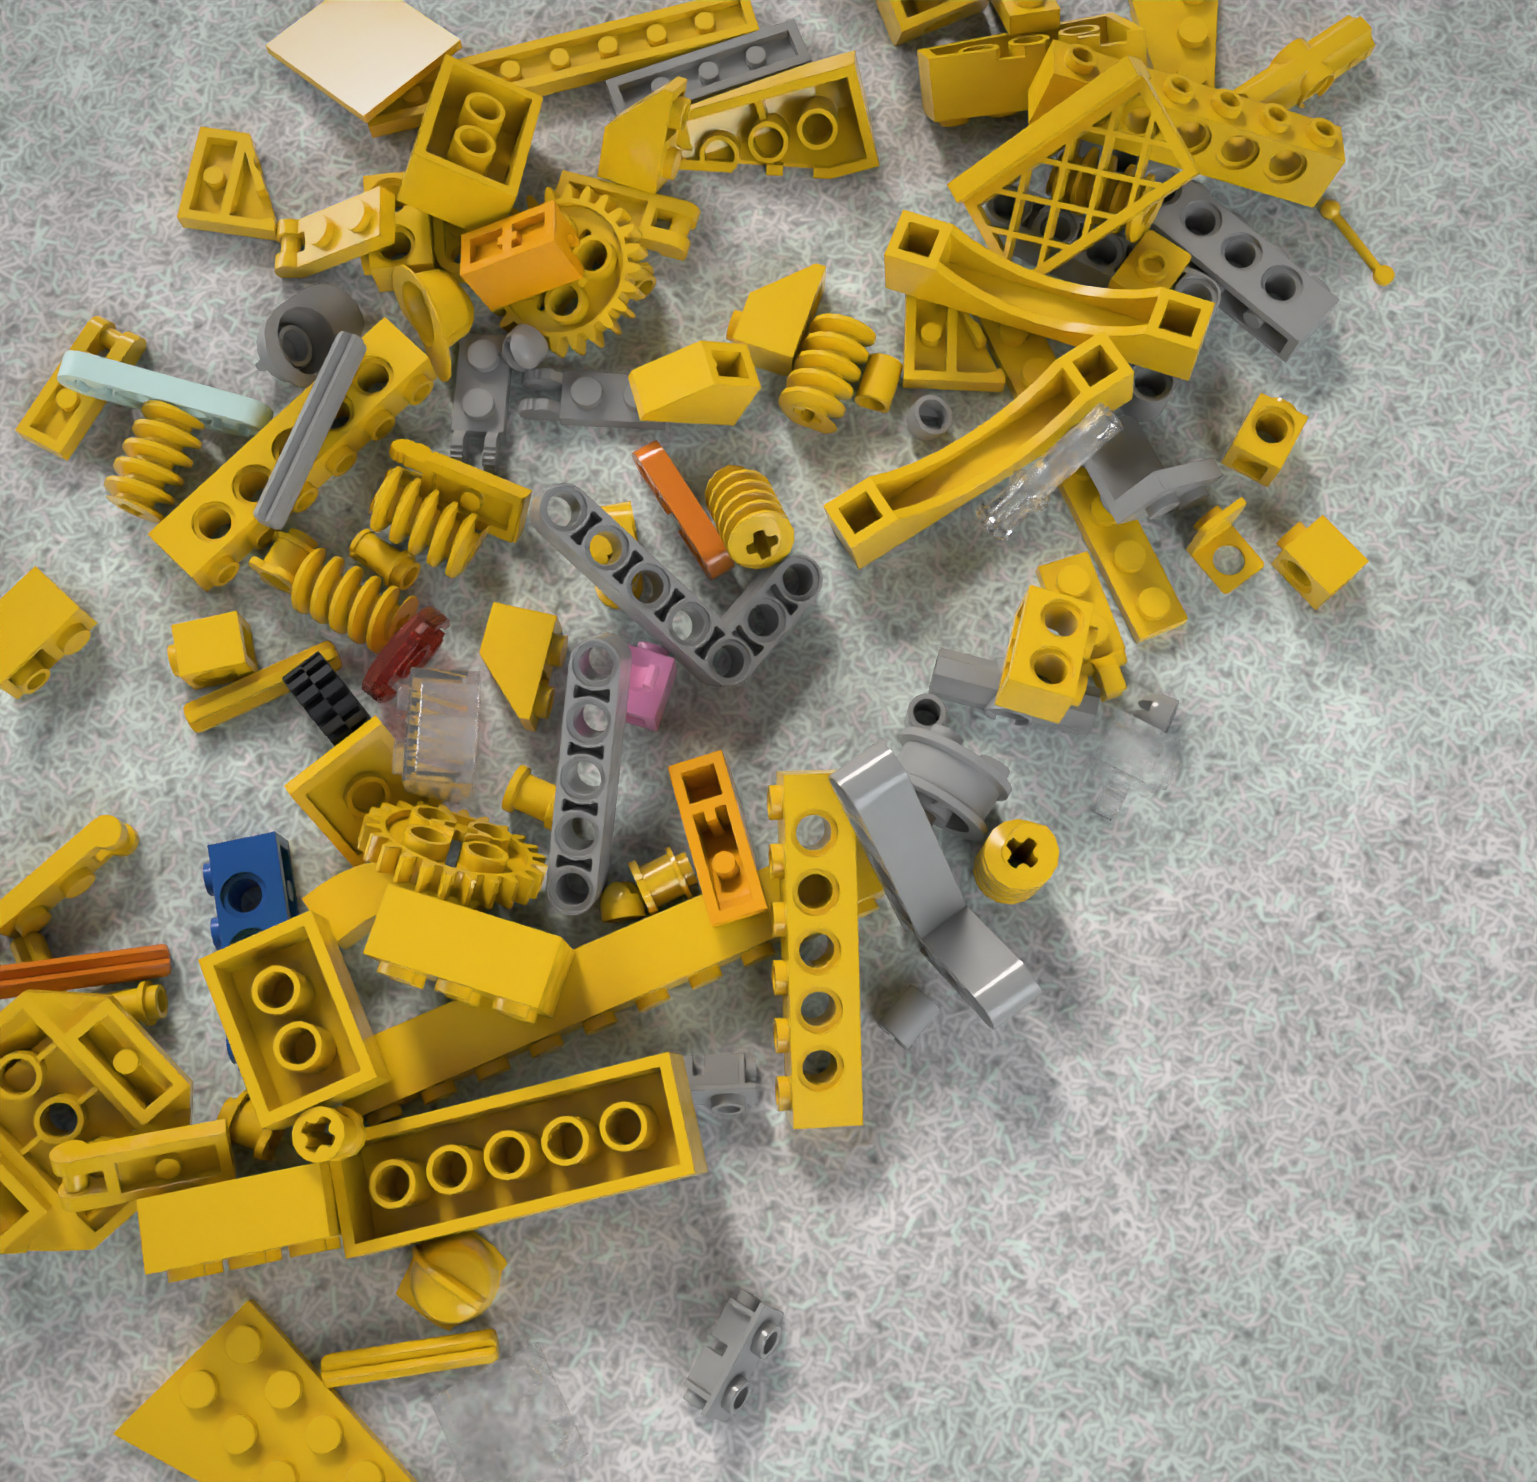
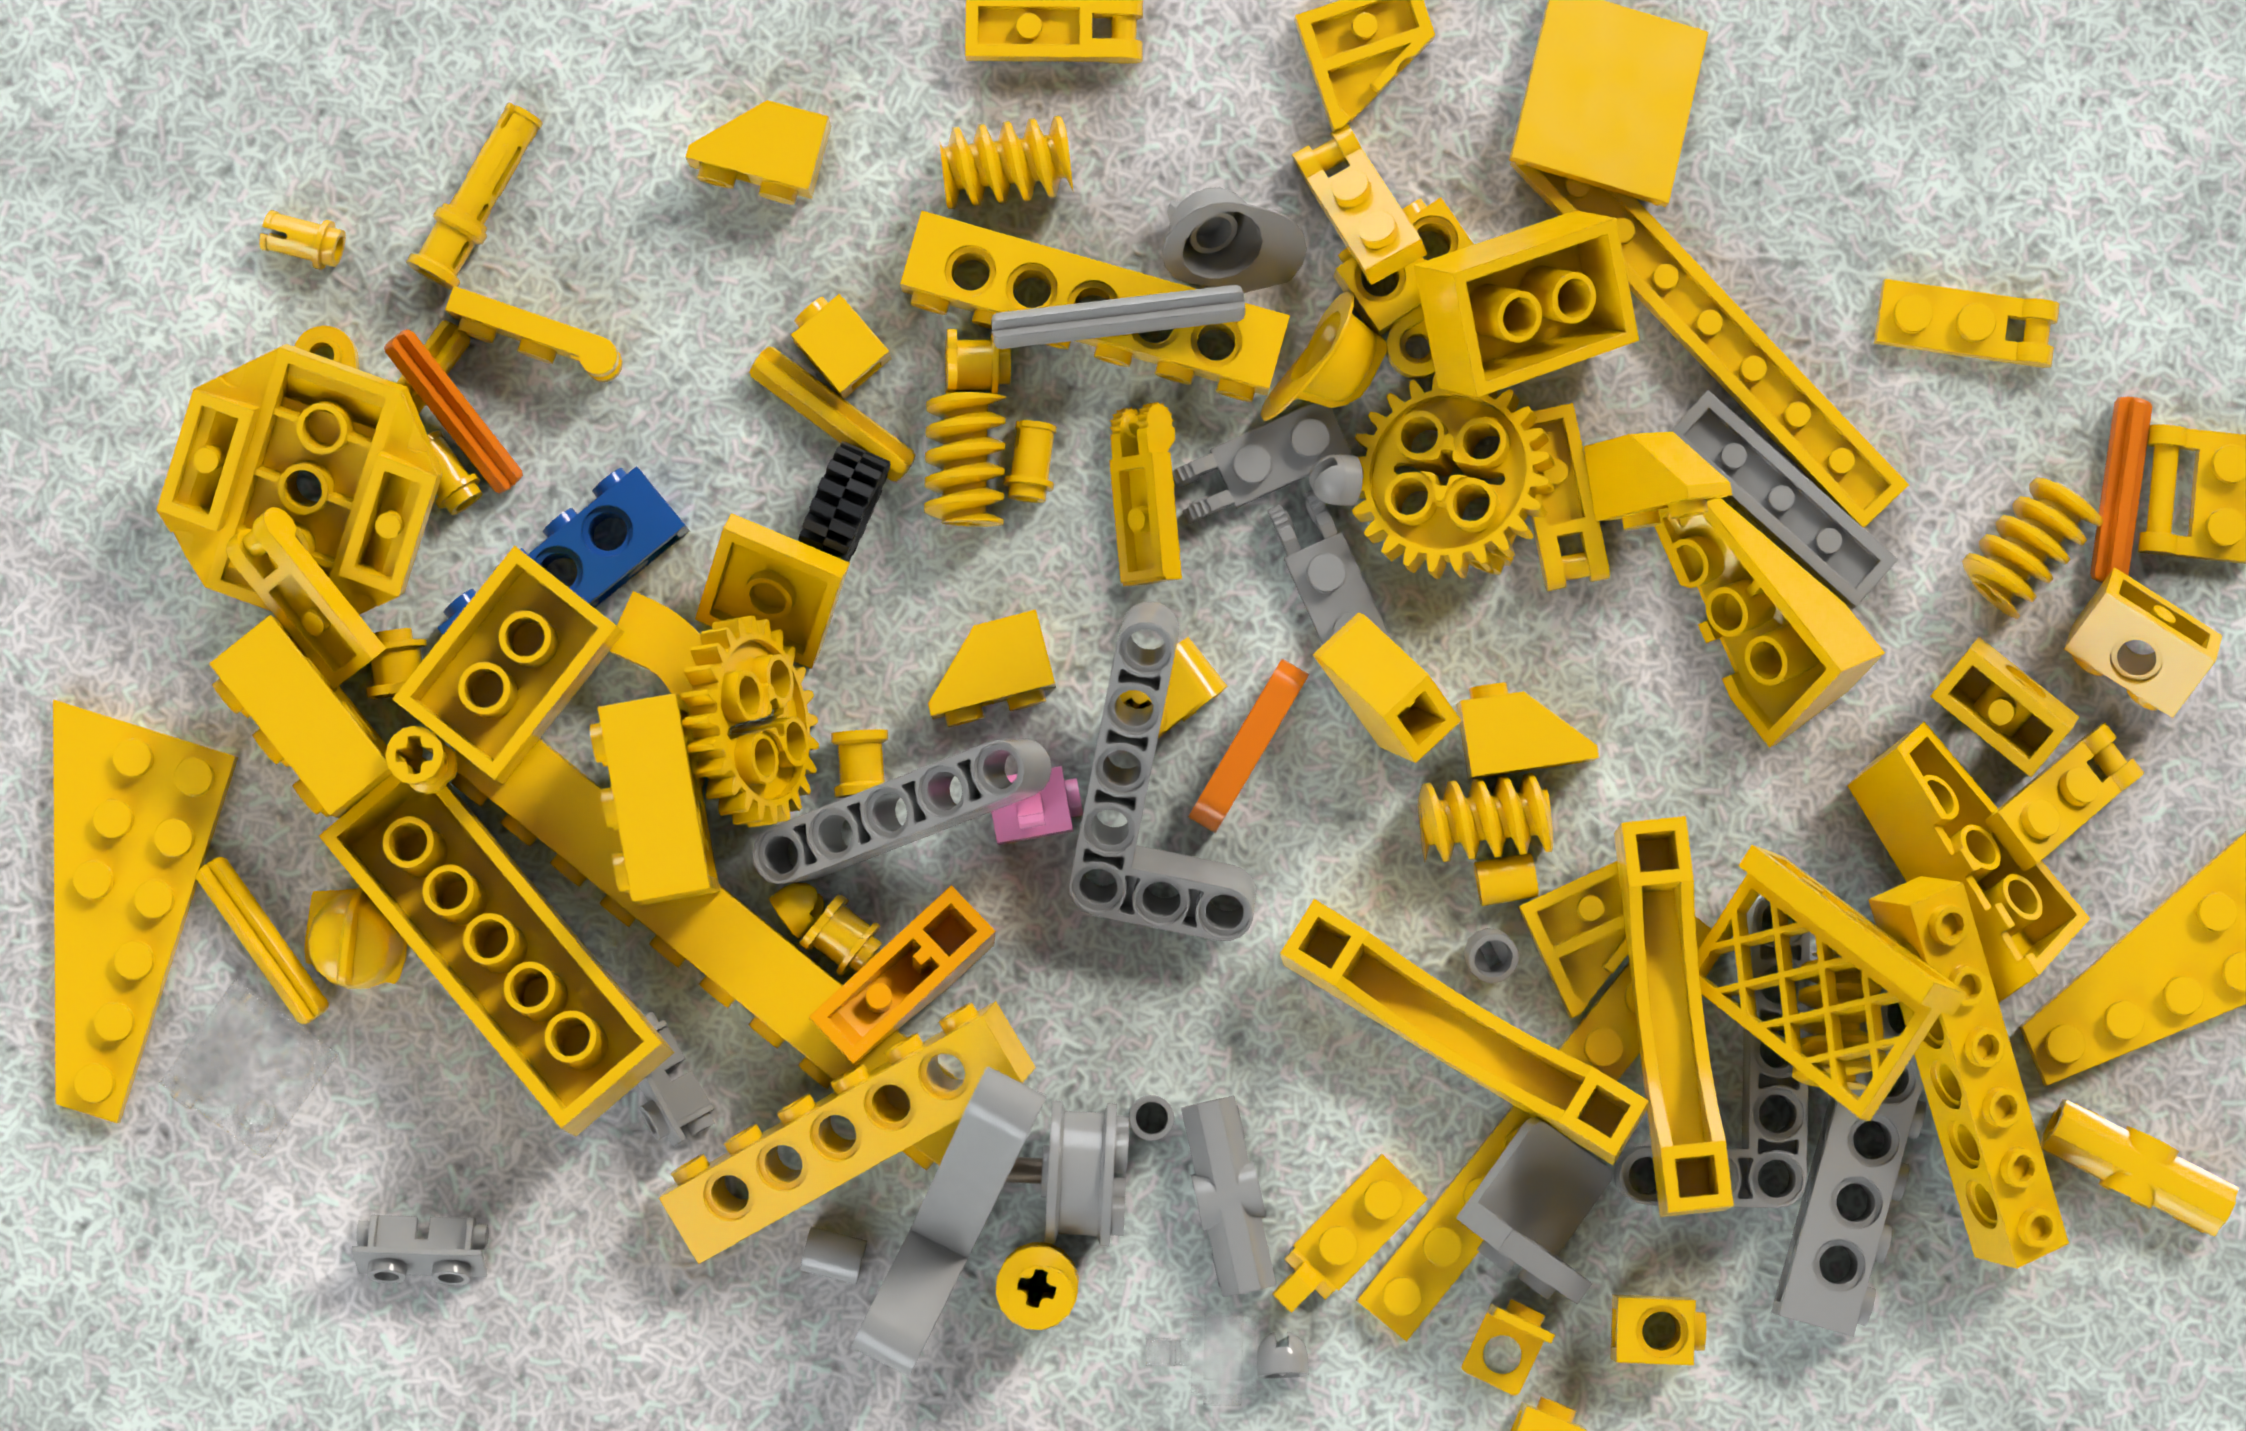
camera: 60 degrees right, 10 degrees up
light aqua beam [57,350,274,438] -> none
clear red tile [362,605,450,703] -> none
yellow piece [368,466,491,579] -> none
clear slope [392,667,482,805] -> none
light orange hinge [460,200,583,311] -> none
yellow piece [705,464,795,569] -> none
clear pin [975,402,1124,542] -> none
yellow brick [994,585,1098,724] -> none
yellow bracket [1107,230,1192,290] -> none
yellow hinge [1320,199,1395,286] -> none

